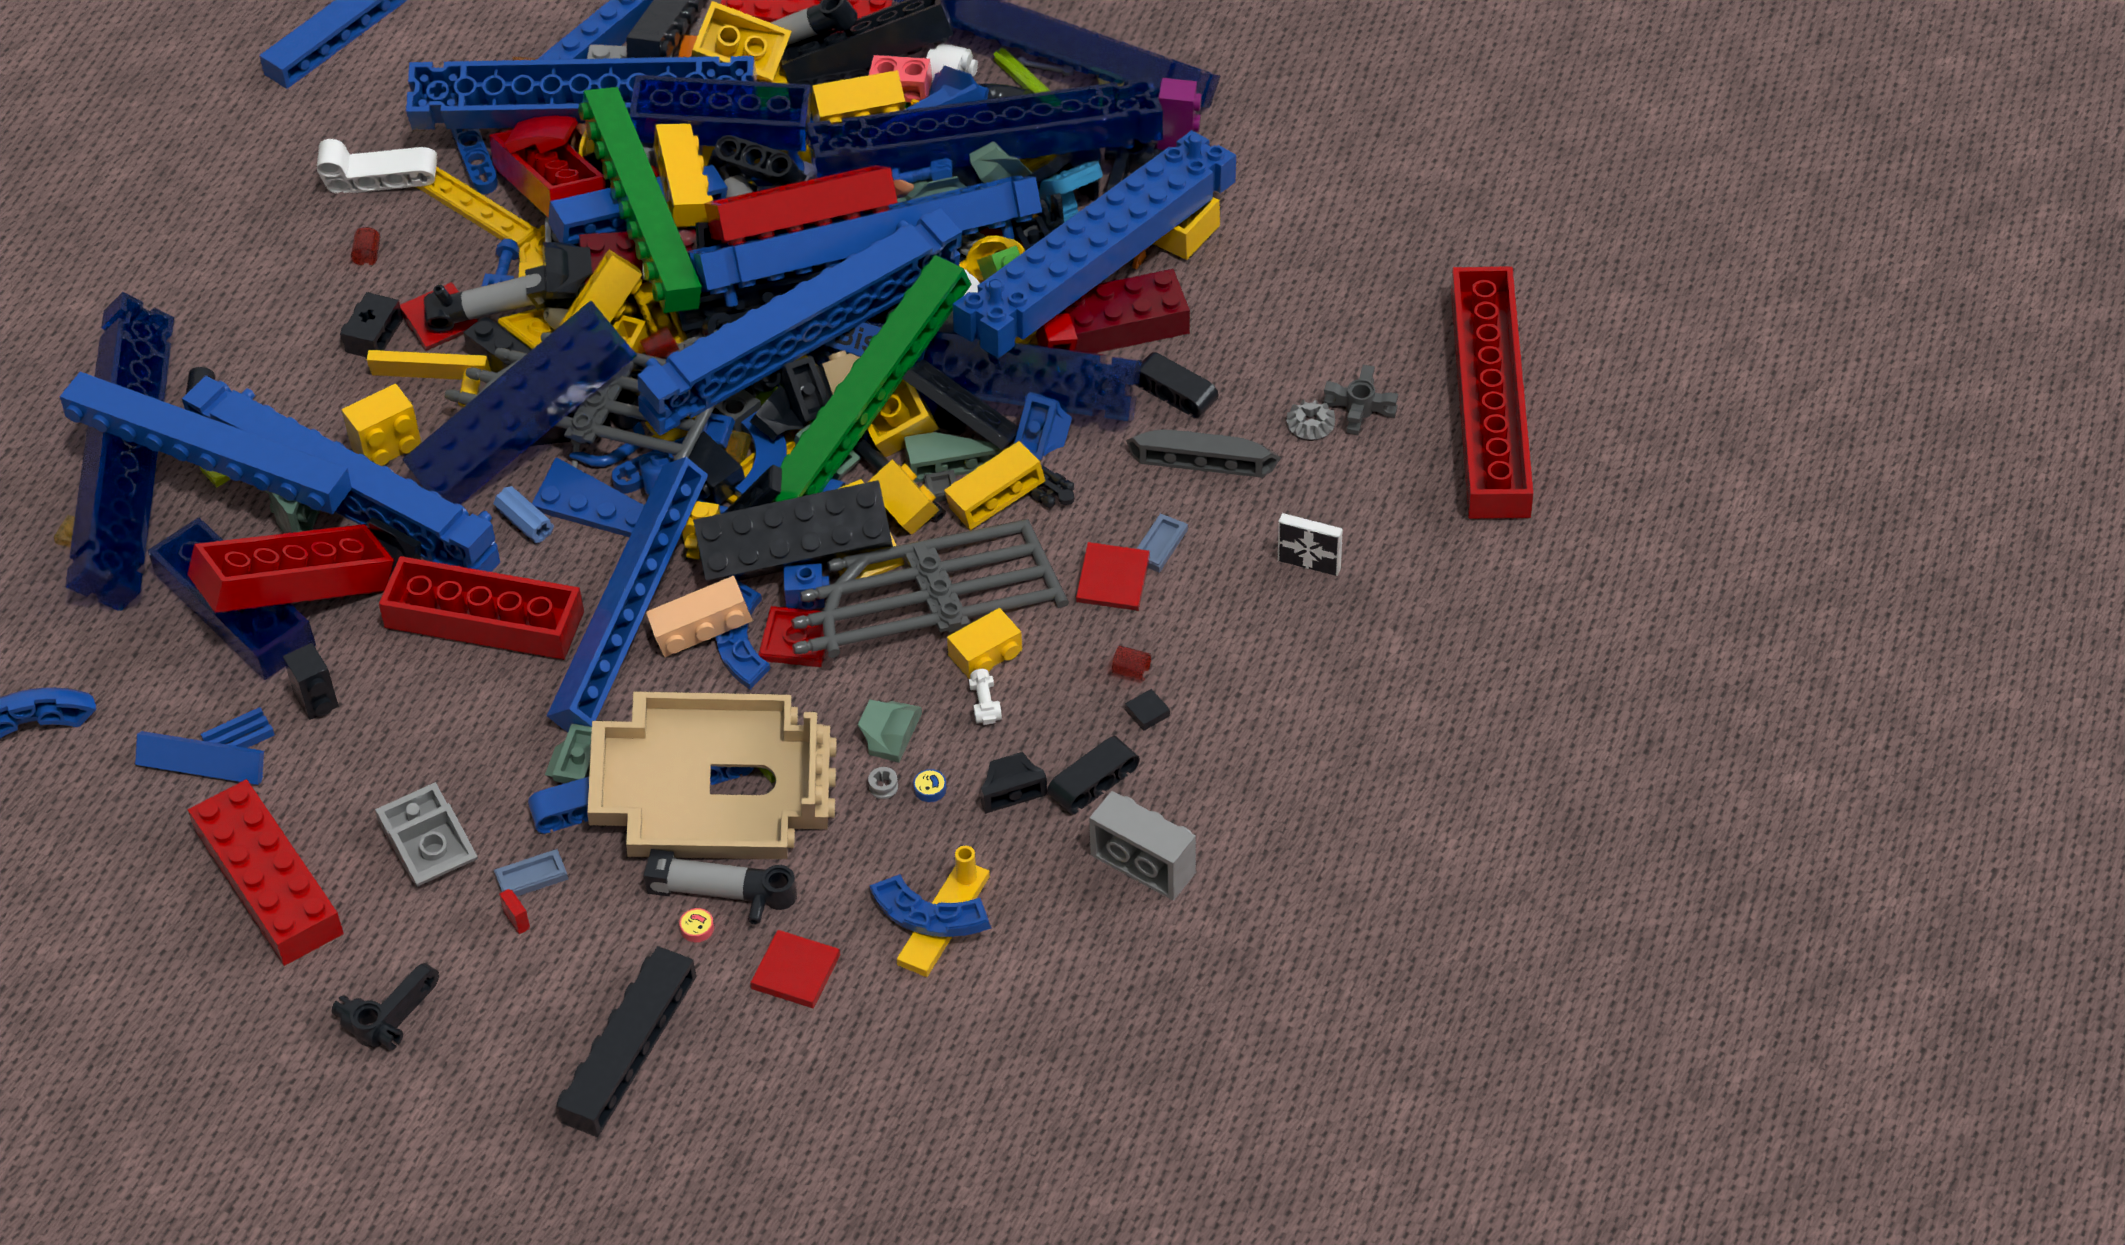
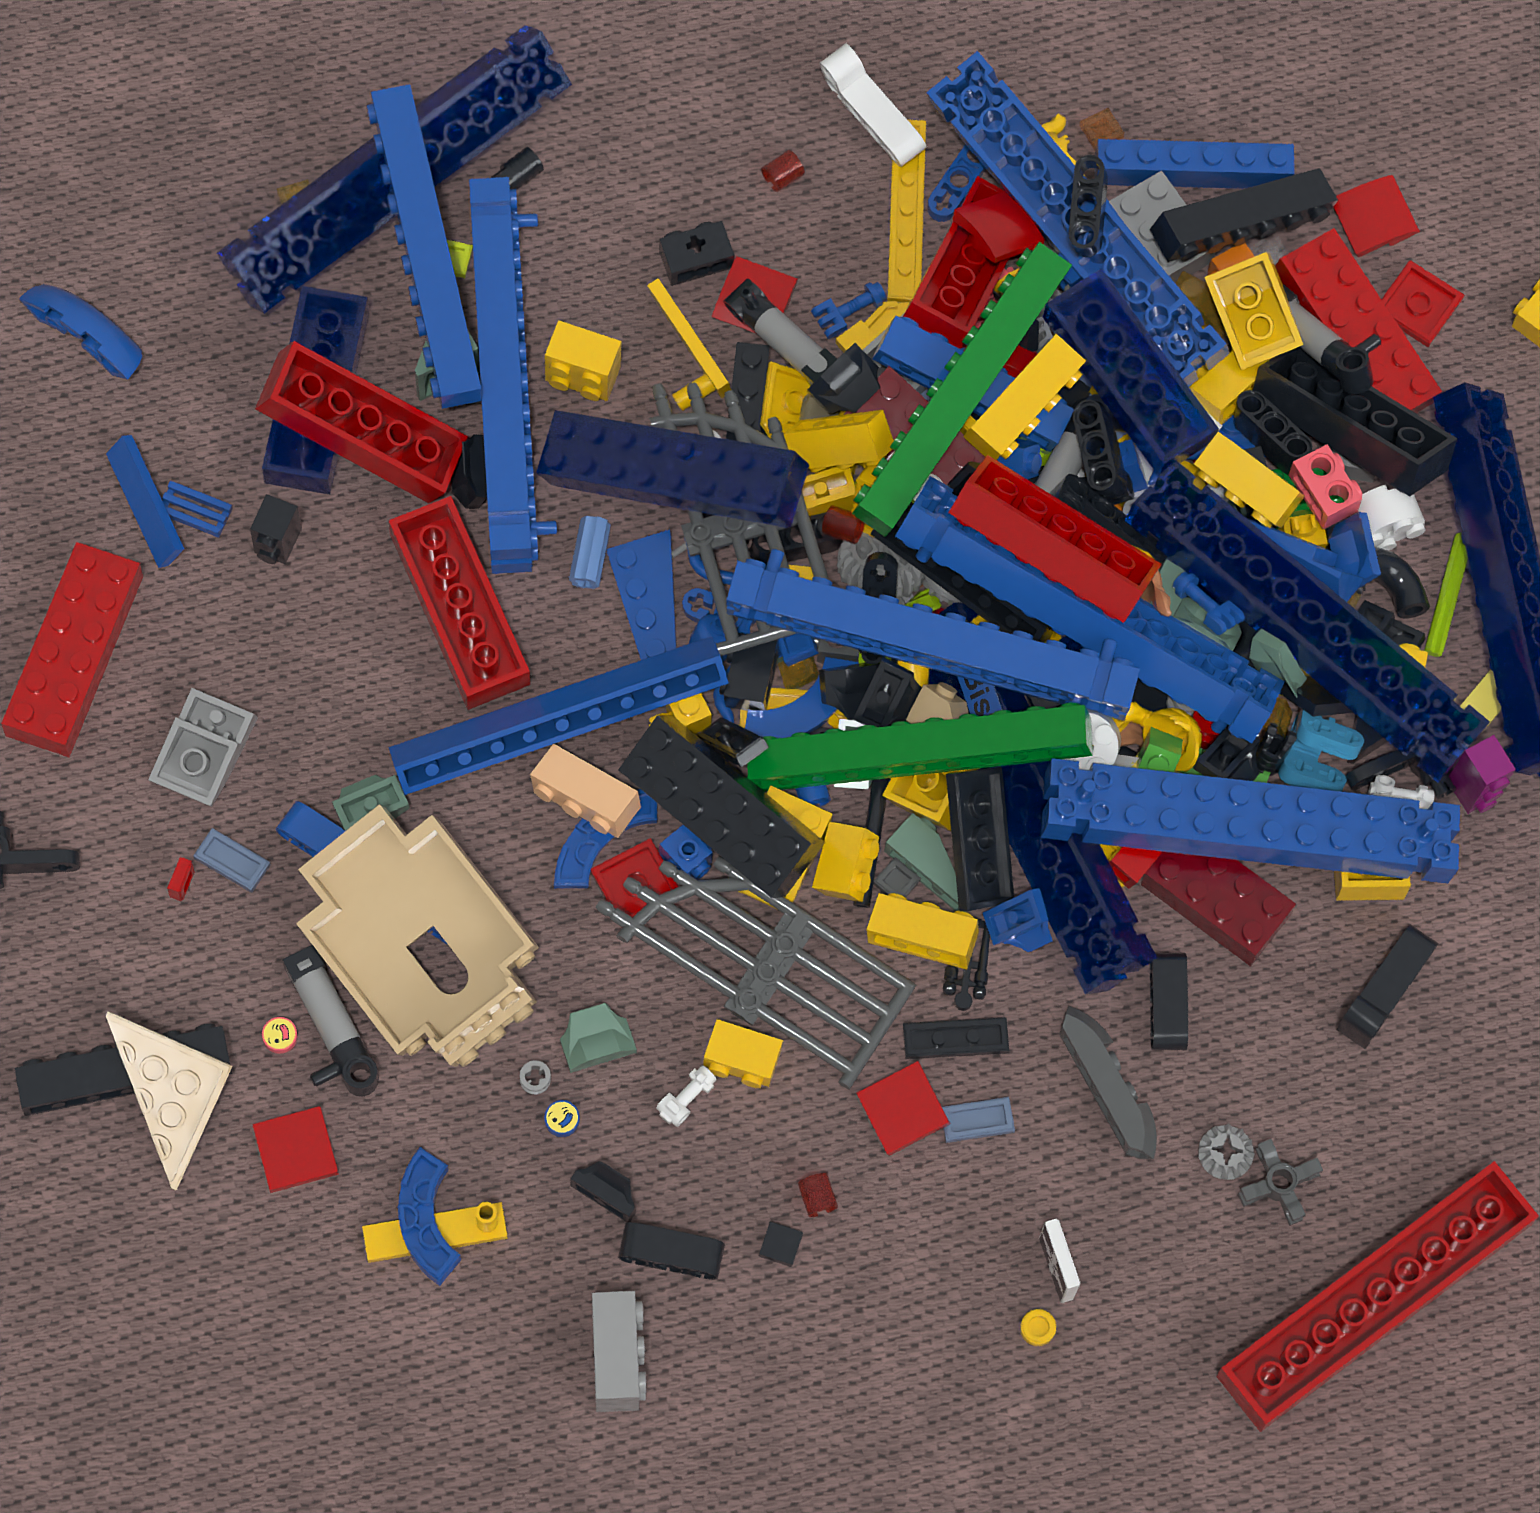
camera: 45 degrees right, 20 degrees up
none -> tile [106,1011,232,1190]
none -> black tile [903,1017,1009,1059]
none -> yellow tile [1020,1309,1056,1346]
none -> black beam [1069,155,1108,257]
none -> black beam [1336,924,1439,1049]

